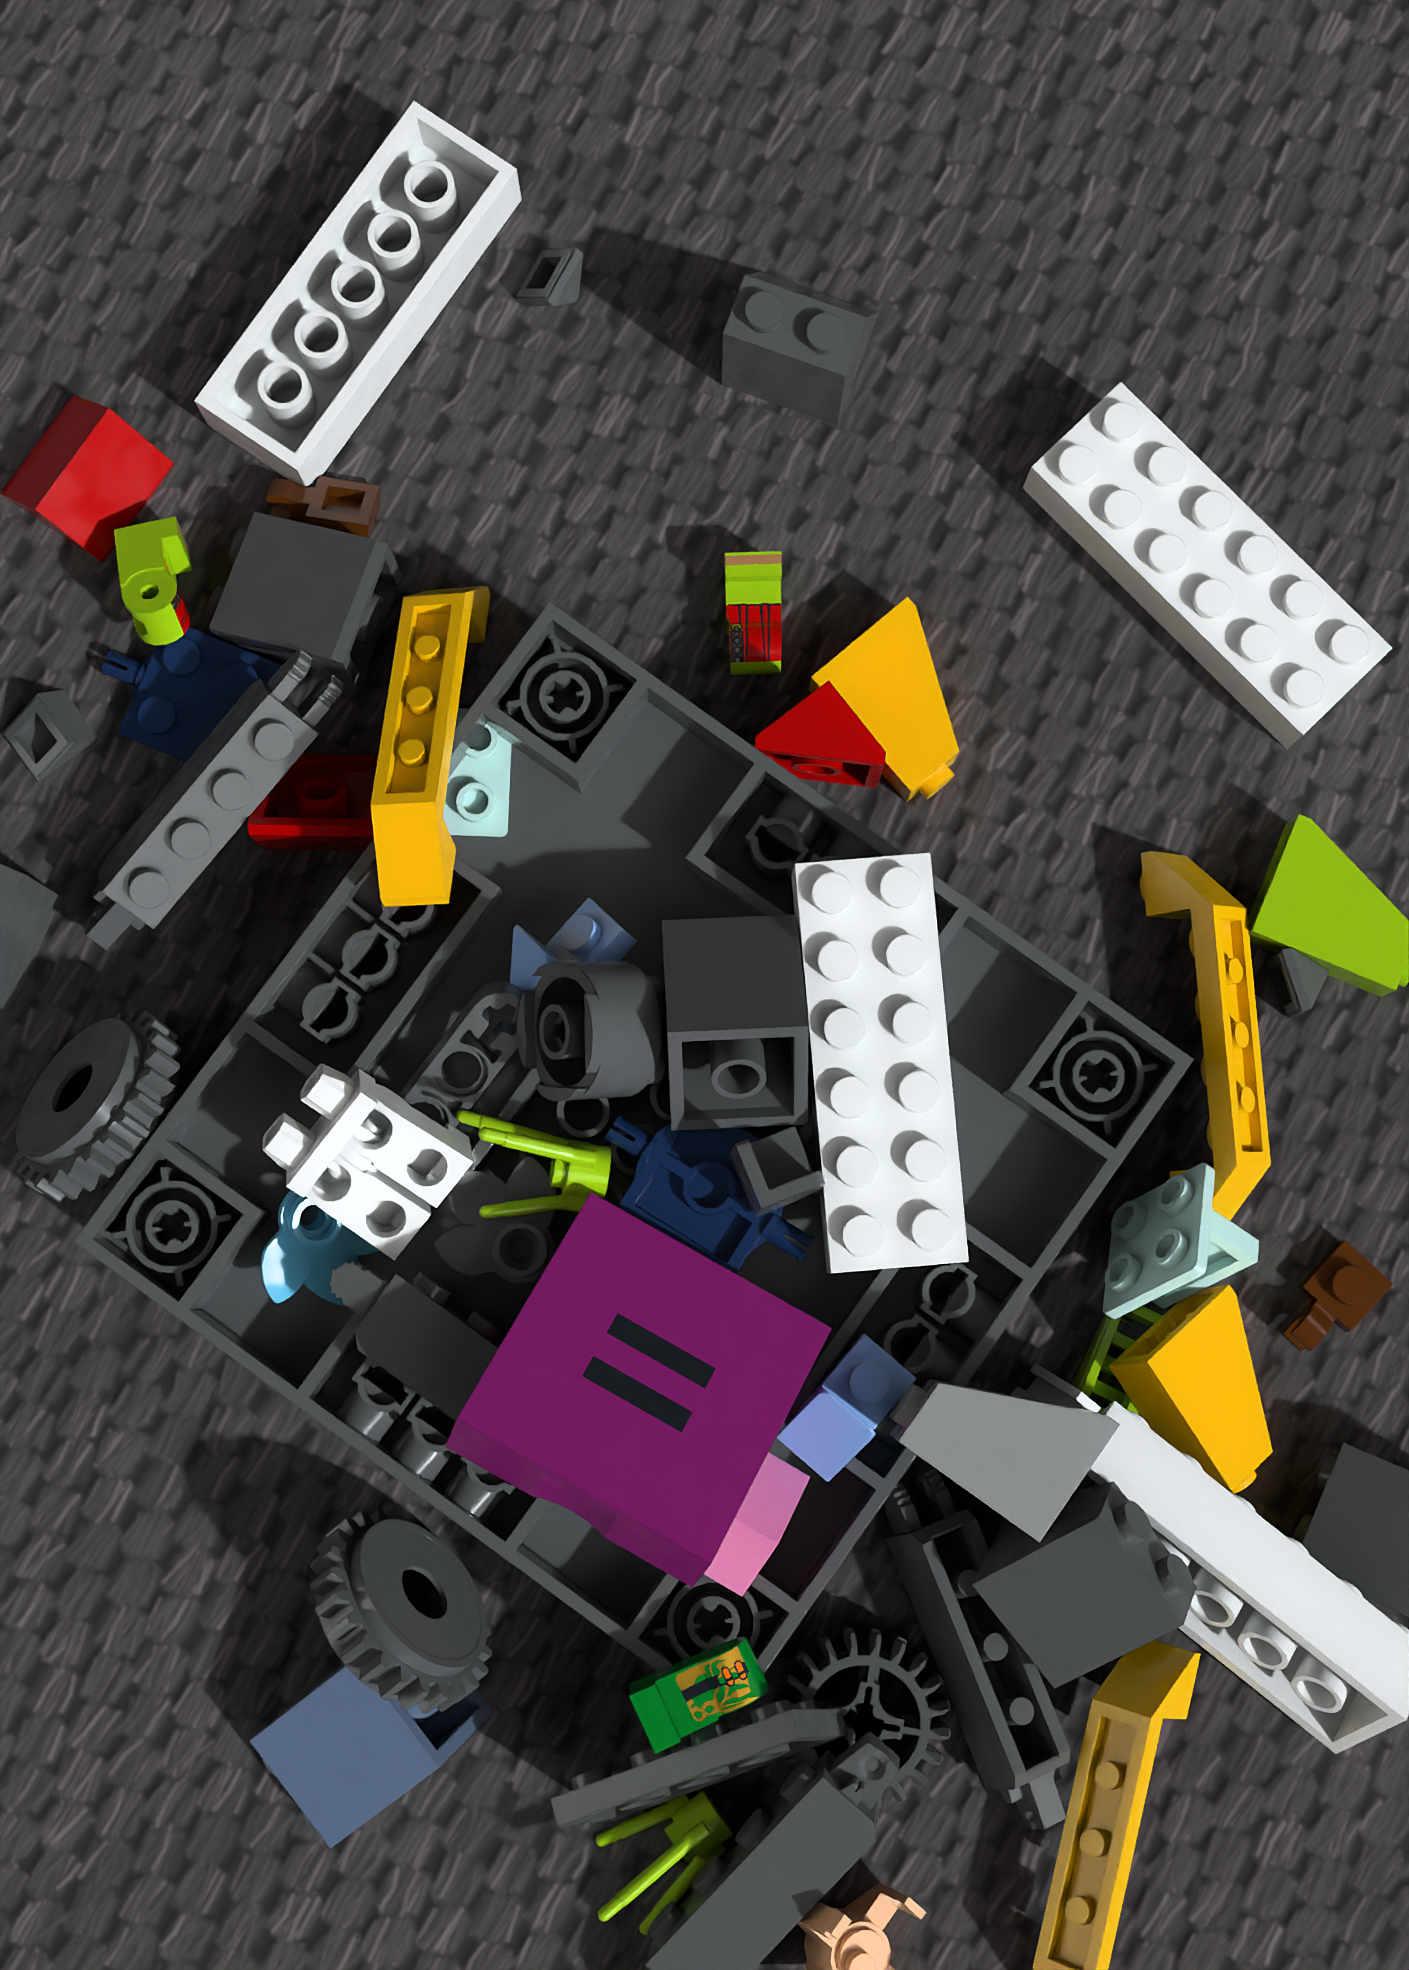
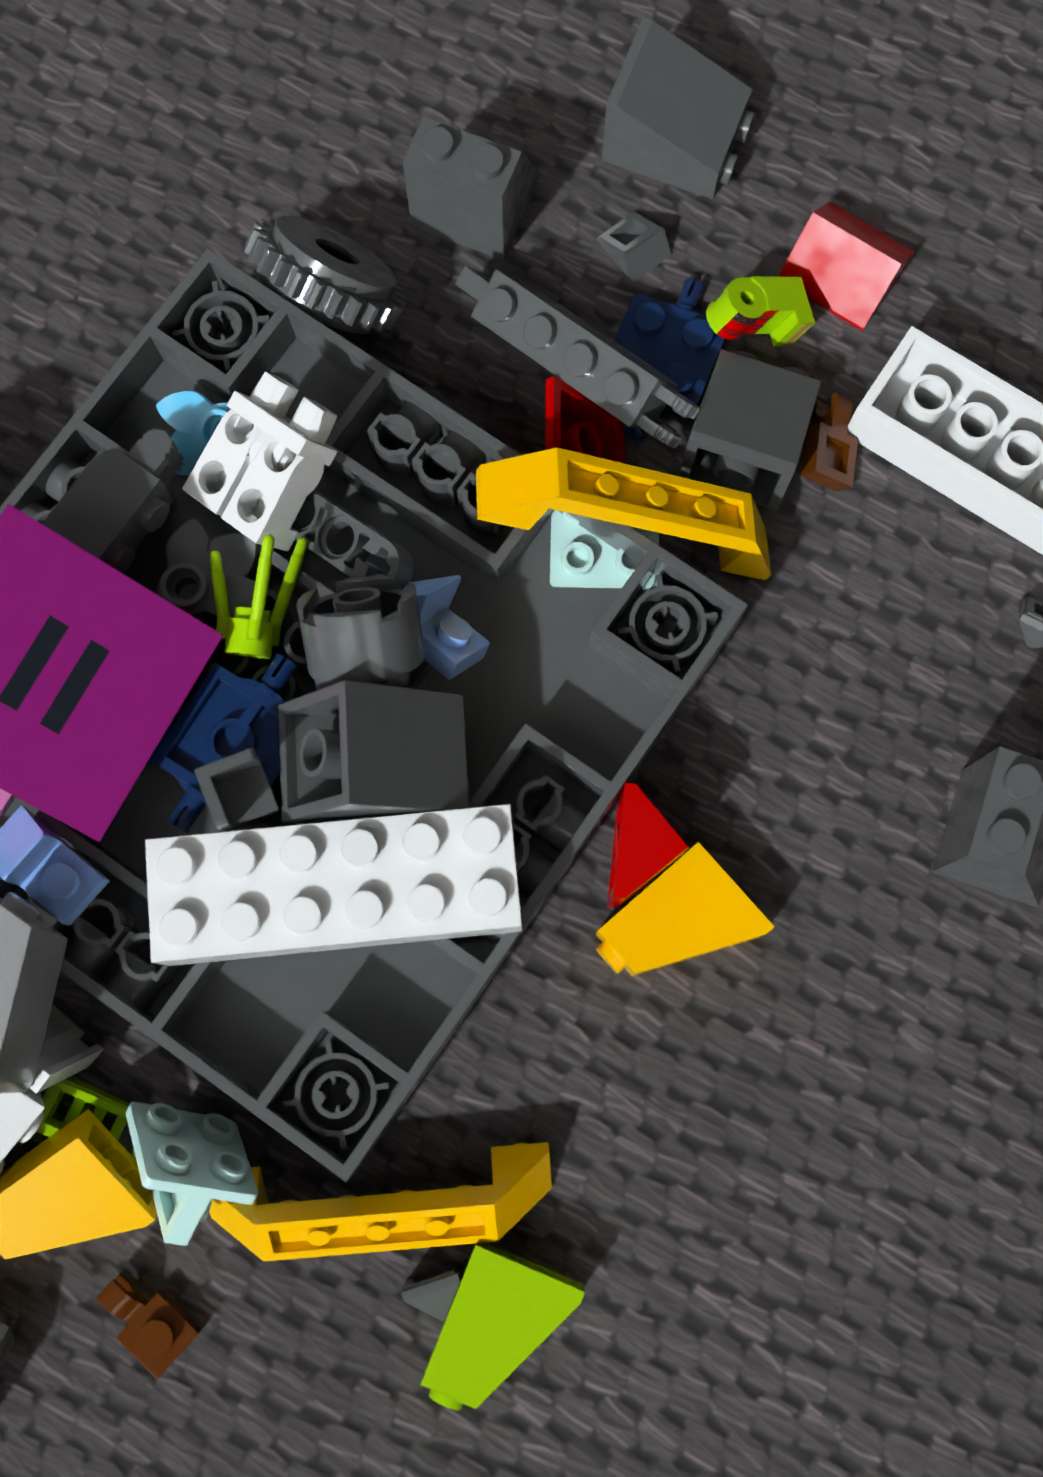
camera: 90 degrees right, 5 degrees down
leg [724,551,782,675] -> none
white brick [1023,382,1392,750] -> none

